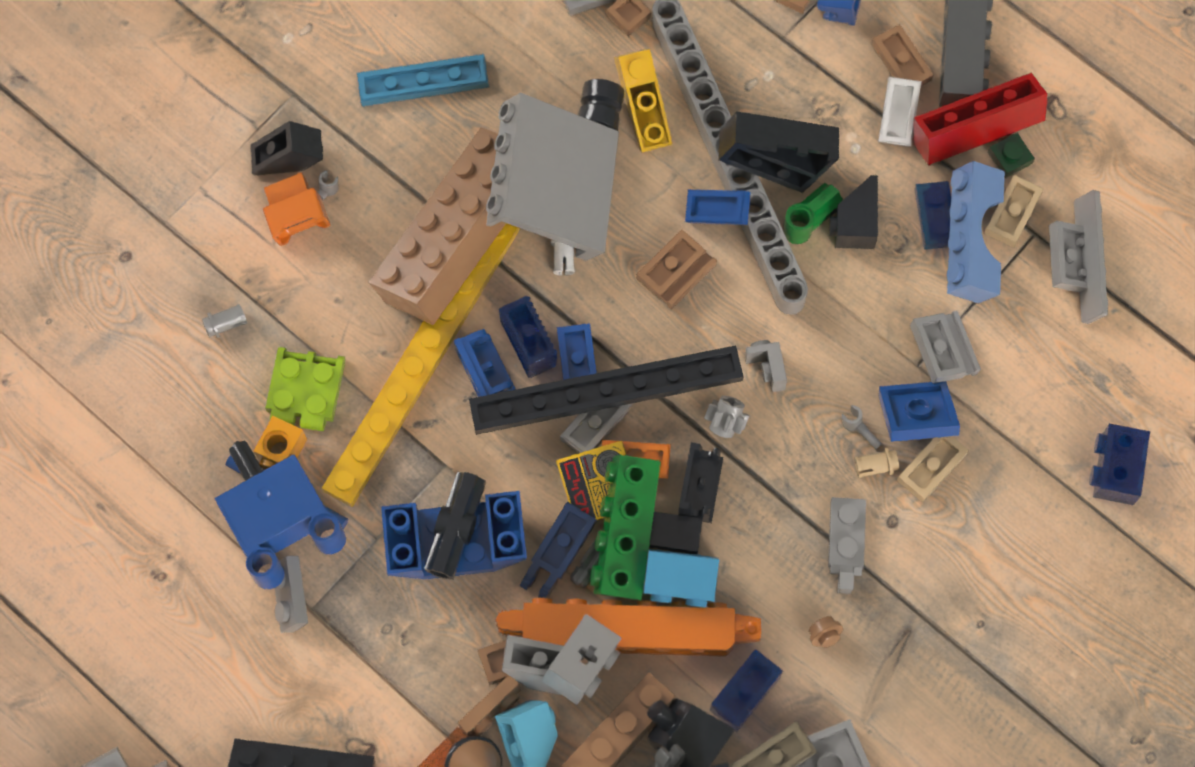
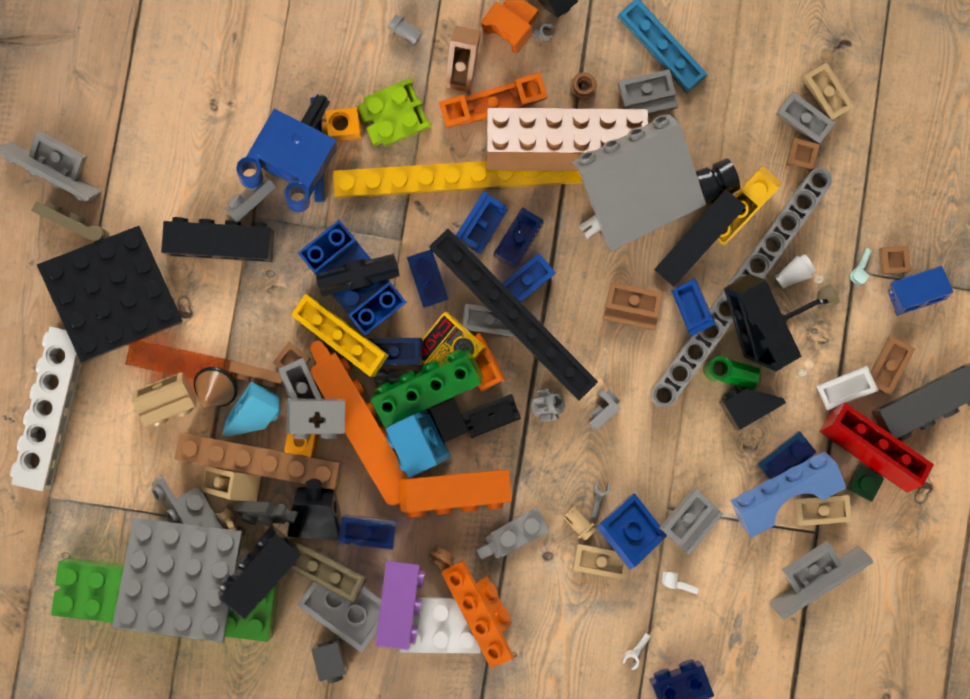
camera: 55 degrees right, 15 degrees up
none -> black brick [161,217,274,262]
none -> light orange brick [284,433,319,457]
none -> yellow plate [291,294,389,377]
none -> medium lavender brick [375,561,425,650]
none -> orange brick [398,470,512,517]
none -> white plate [400,597,481,653]
none -> clear blue plate [407,250,449,308]
none -> orange slope [439,72,548,128]
none -> orange bracket [441,560,514,668]
none -> medium nougat slope [445,26,481,92]
none -> medium nougat plate [571,73,597,99]
none -> light grey plate [618,69,679,115]
none -> white hand [623,633,651,670]
none -> black tile [654,189,746,287]
none -> white hand [662,572,699,594]
none -> white cone [774,254,816,289]
none -> hinge [782,284,840,322]
none -> light aqua hand [849,248,872,286]

